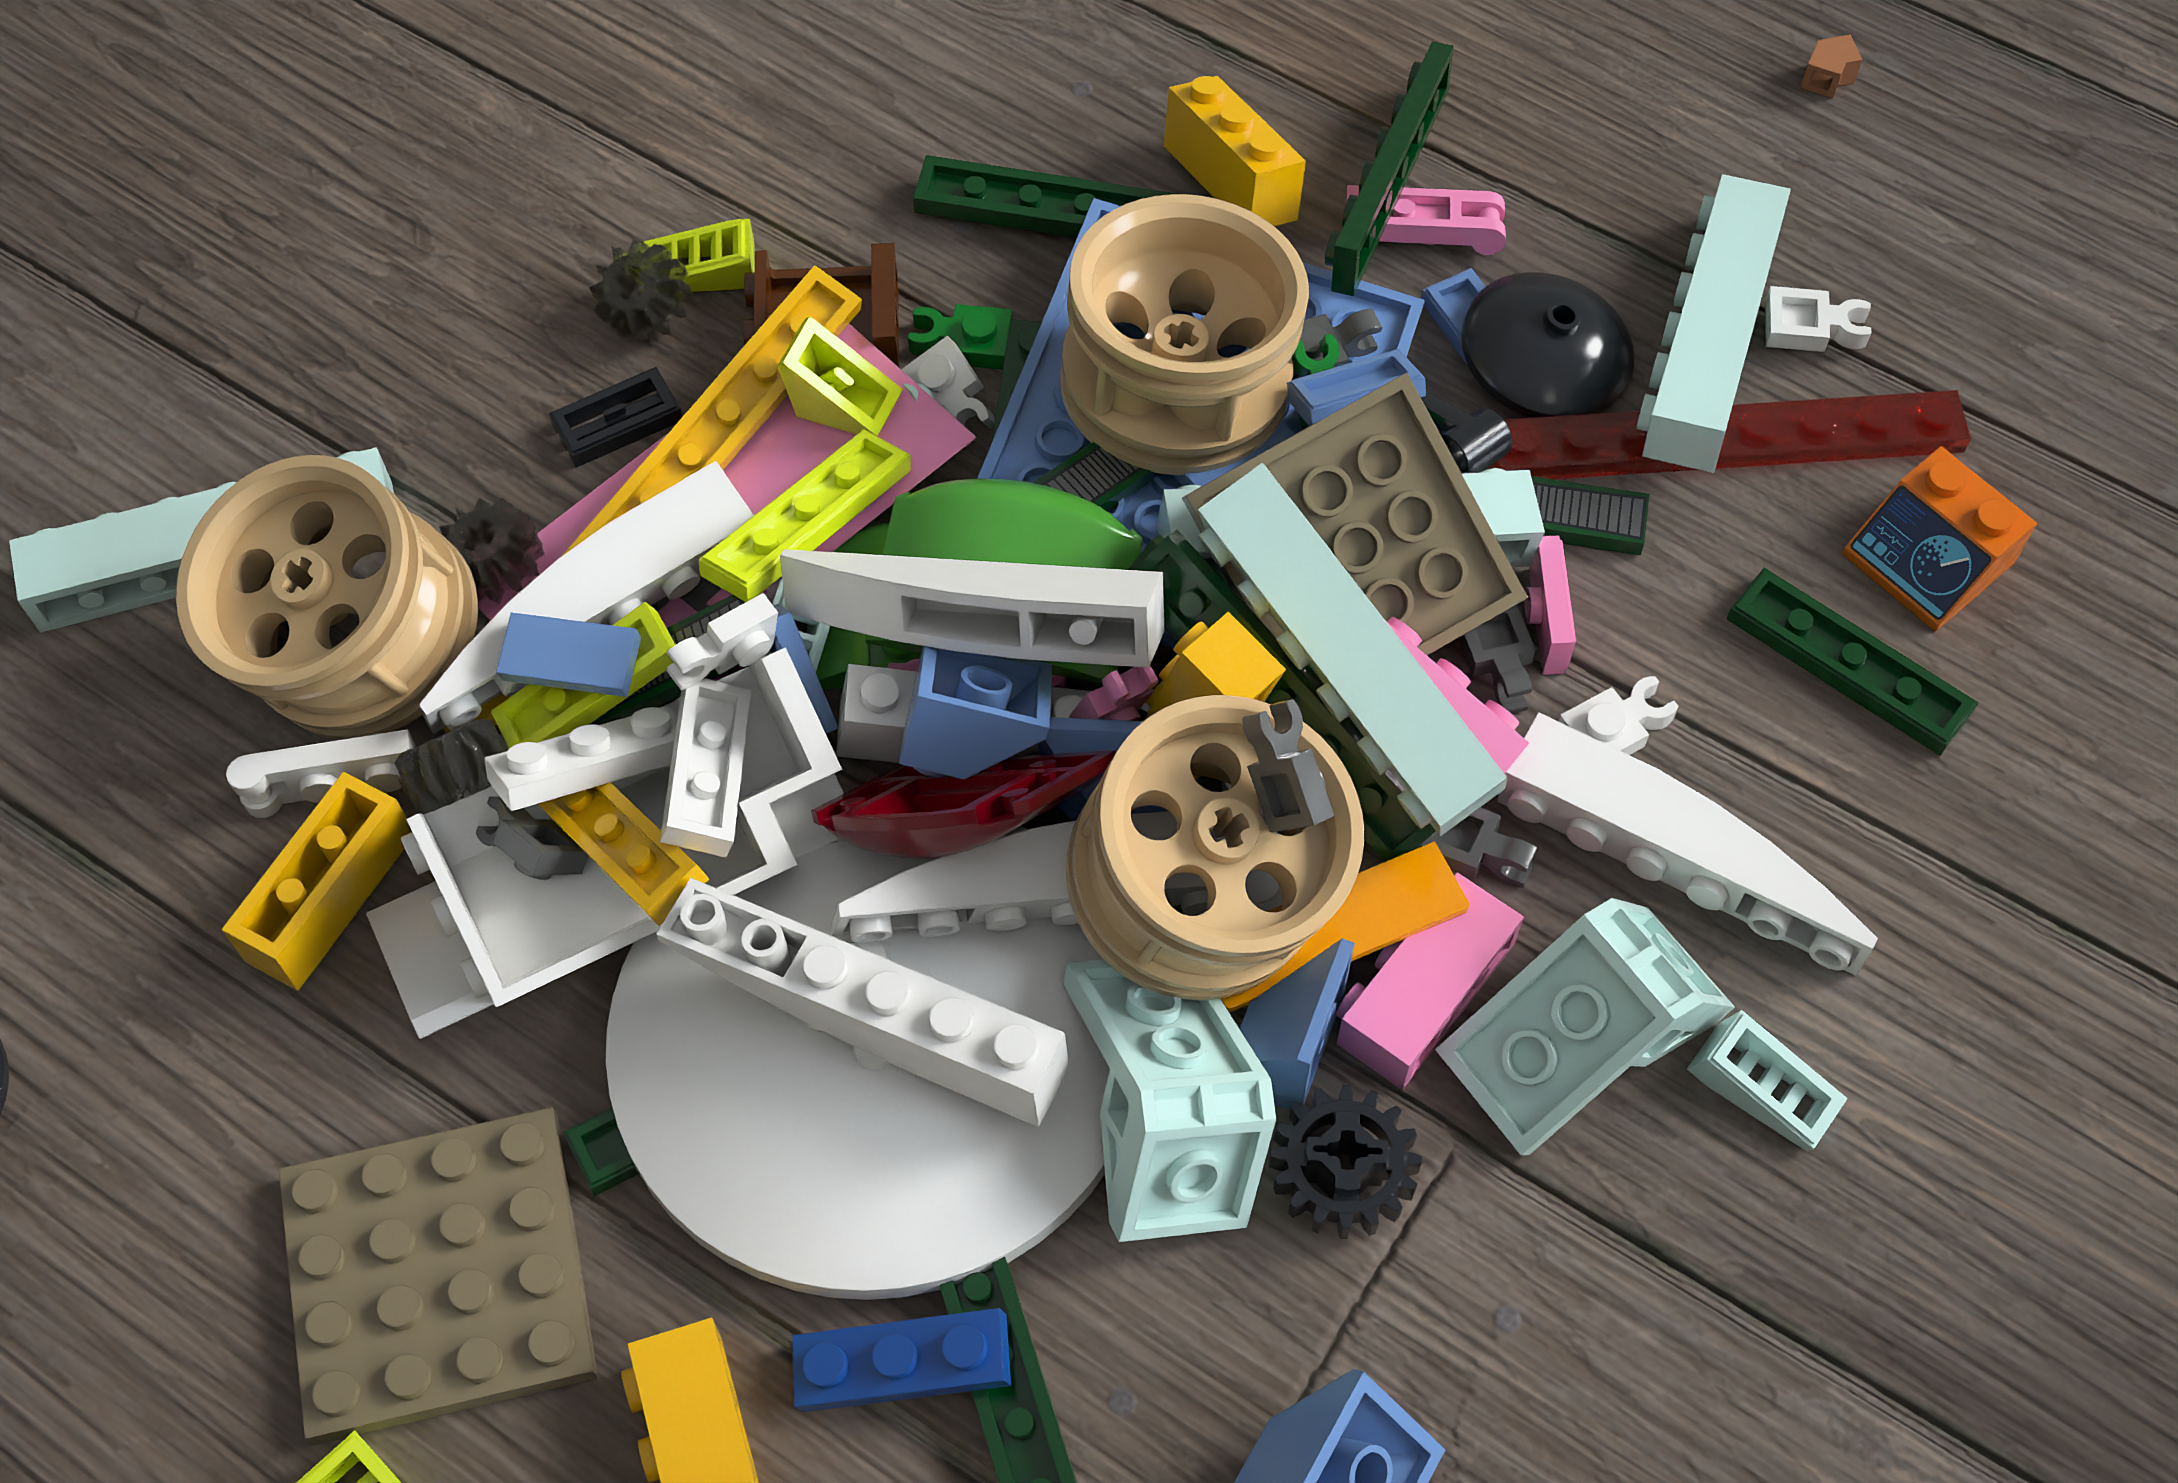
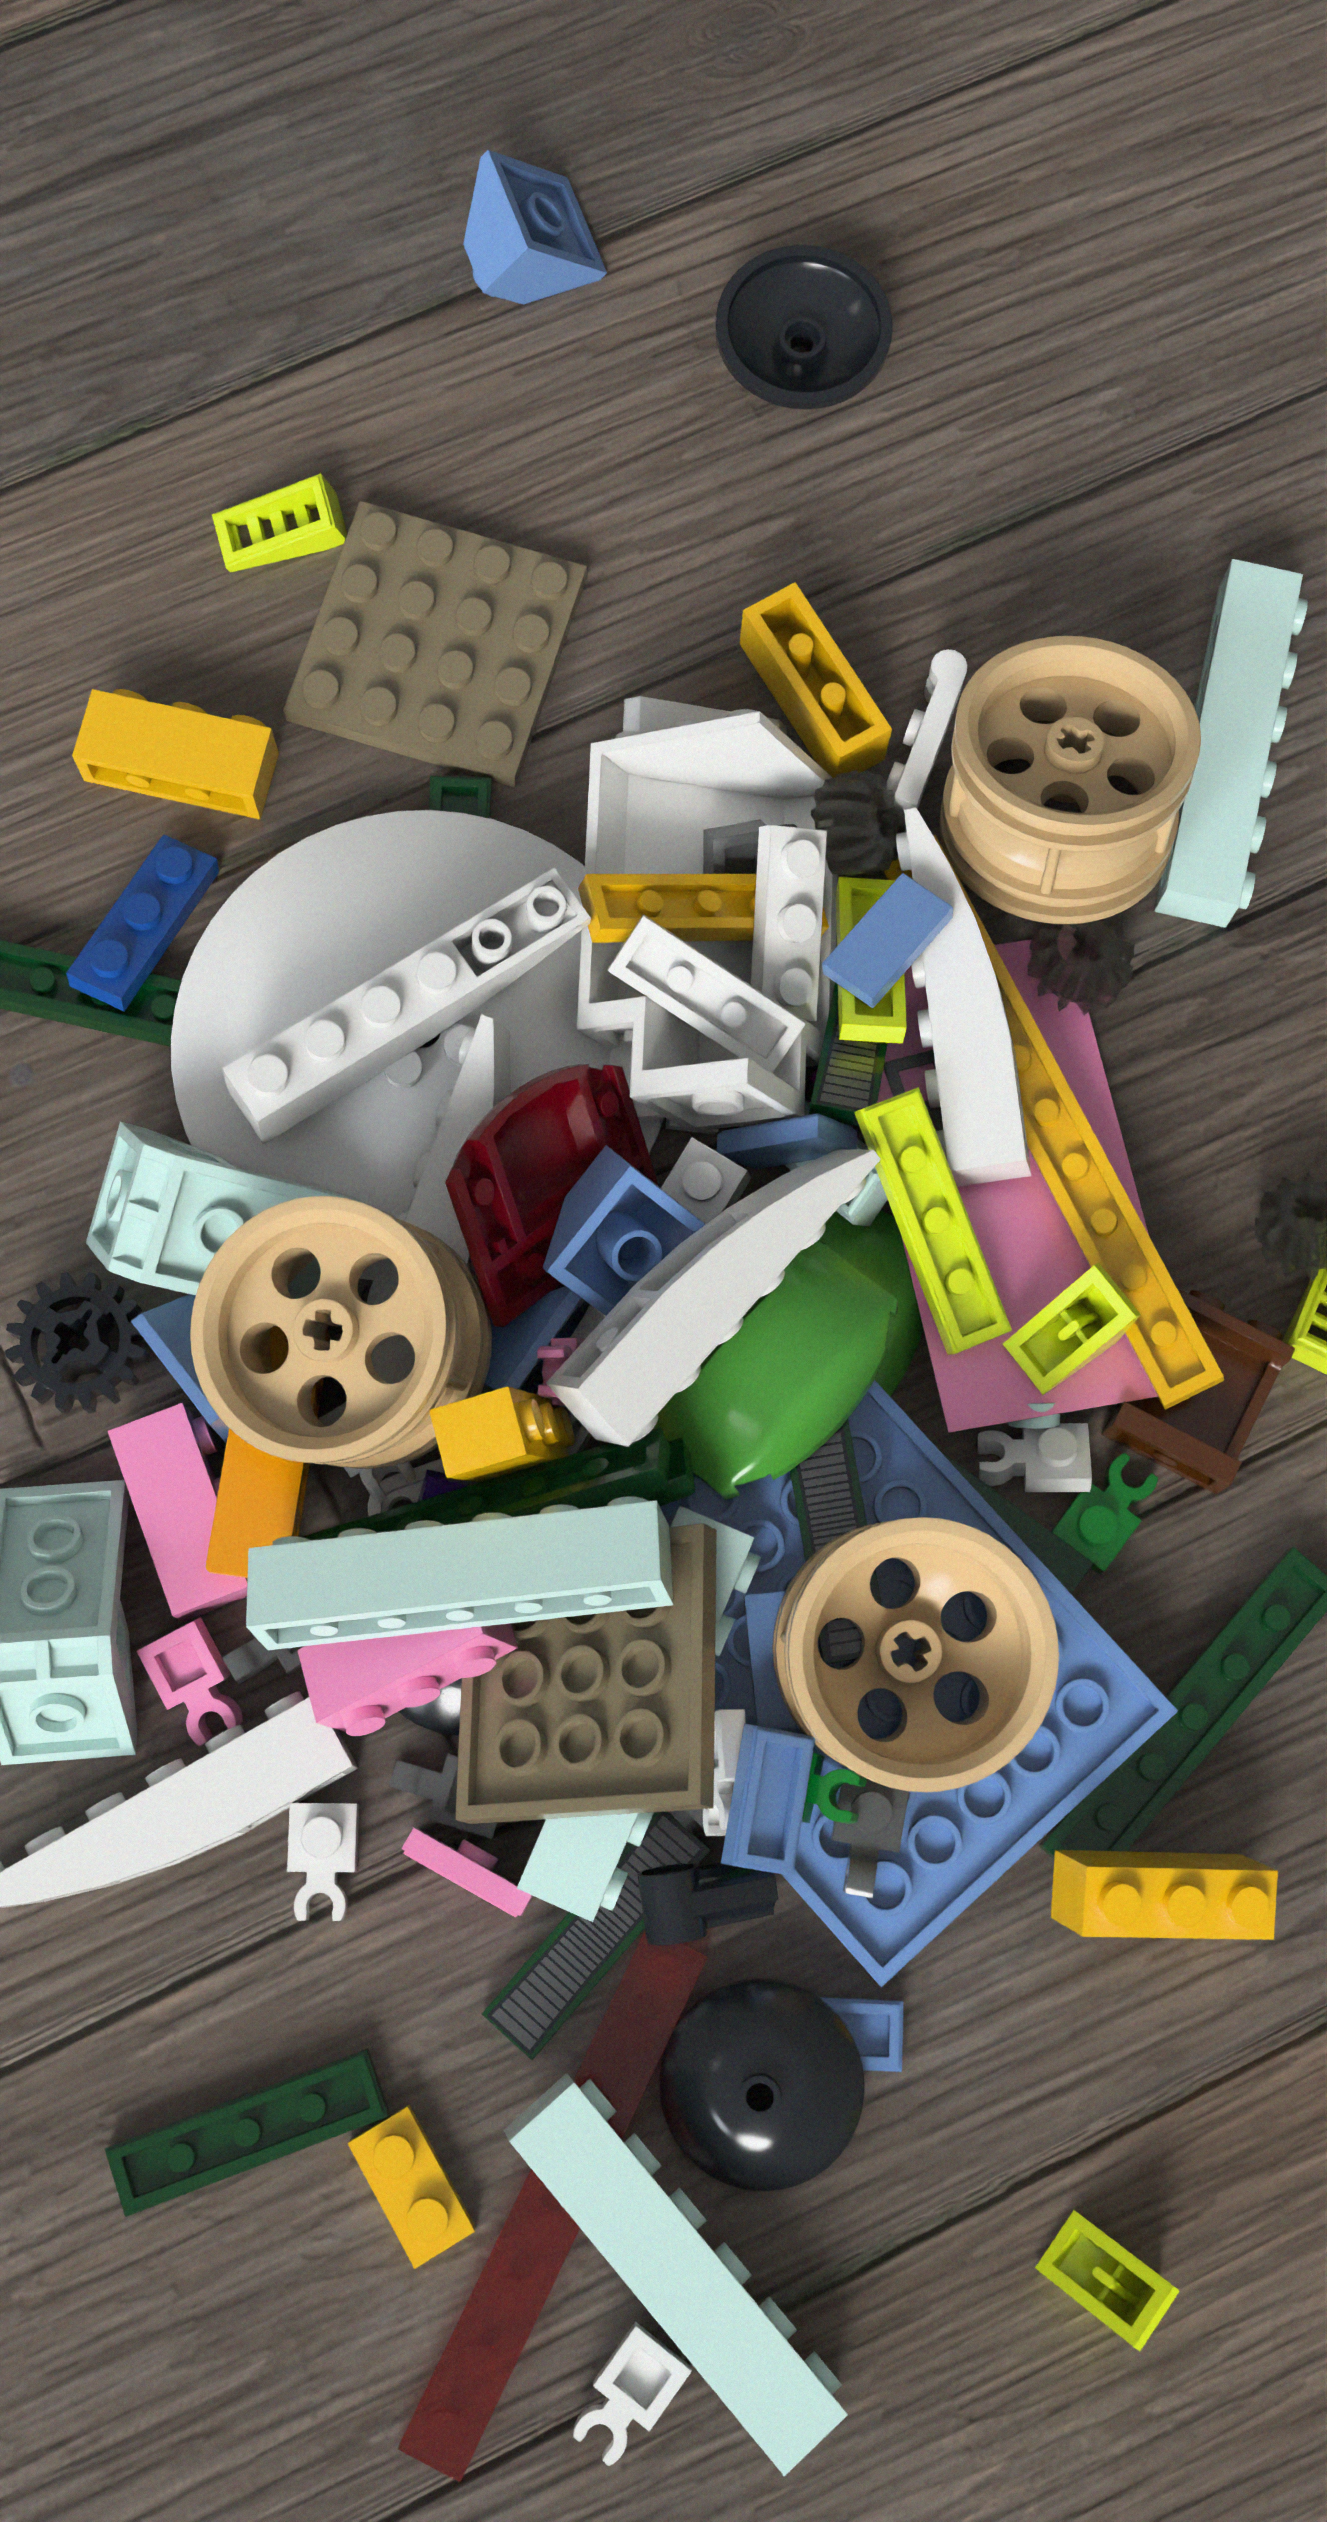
camera: 115 degrees right, 15 degrees up
black tile [548,367,683,468] -> none
white plate [666,593,778,690] -> none
dark grey plate [1242,699,1335,832] -> none
dark green plate [1325,41,1454,296] -> none
bright pink plate [1346,185,1506,255] -> none
slope [1842,446,2038,632] -> none
none -> bright pink plate [136,1617,243,1746]
none -> yellow plate [347,2104,476,2269]
none -> neon yellow slope [1035,2210,1180,2351]

